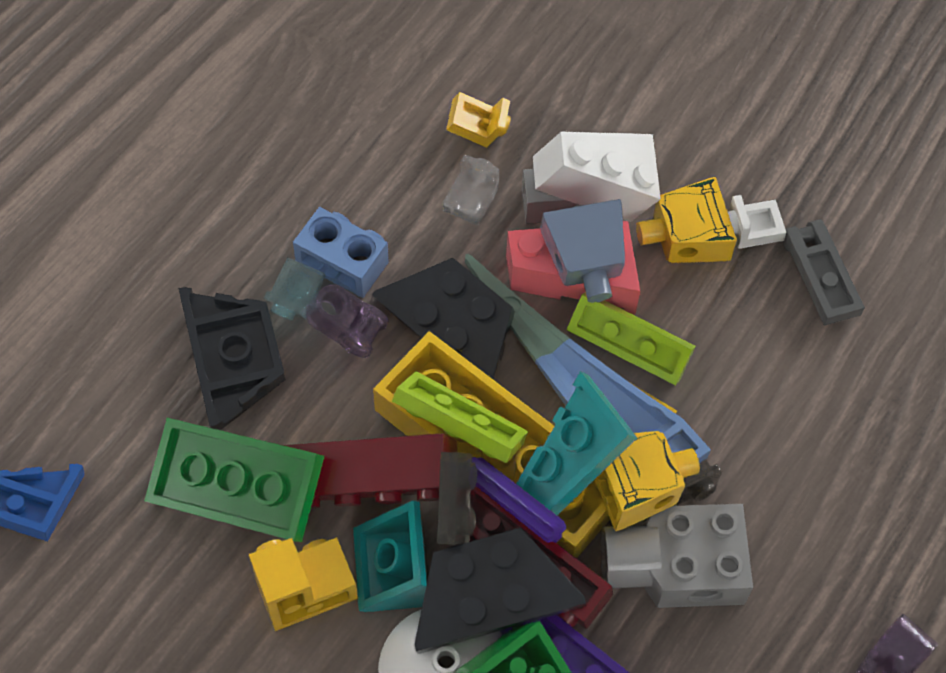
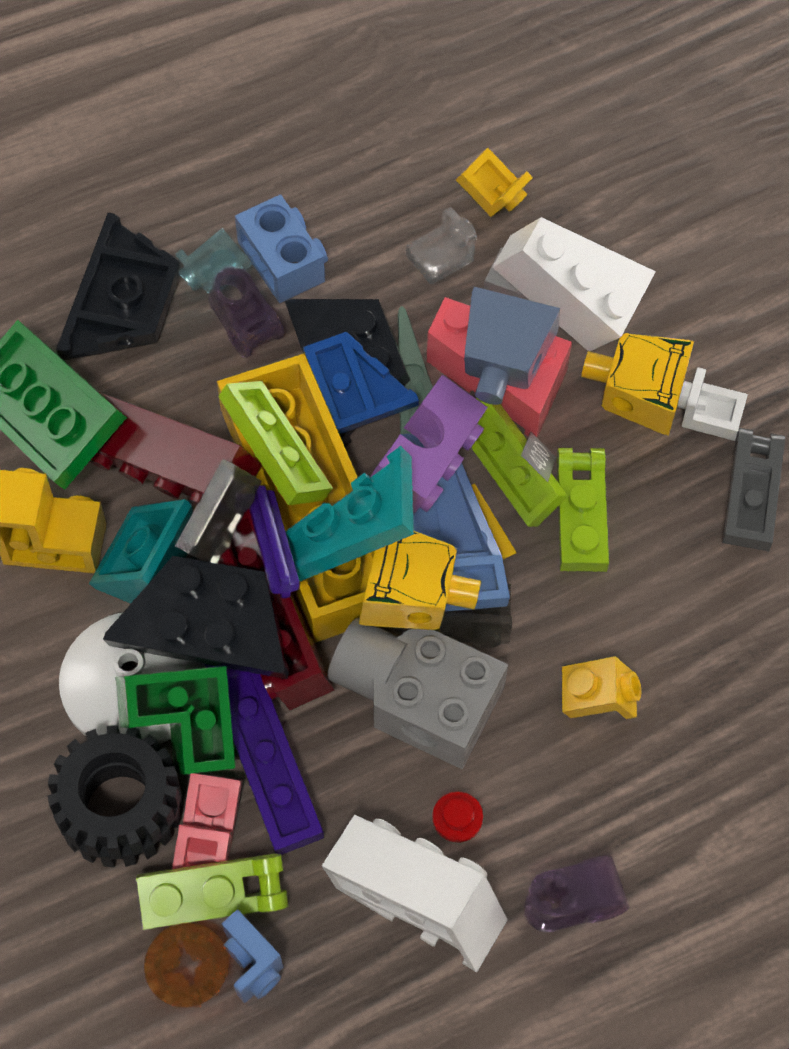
camera: 30 degrees right, 0 degrees up
none -> blue wing [303,332,419,434]
none -> medium lavender arch [370,375,488,515]
none -> red plate [432,792,483,843]
none -> light grey sticker [521,432,556,482]
none -> lime plate [557,448,609,572]
none -> yellow bracket [562,656,641,719]

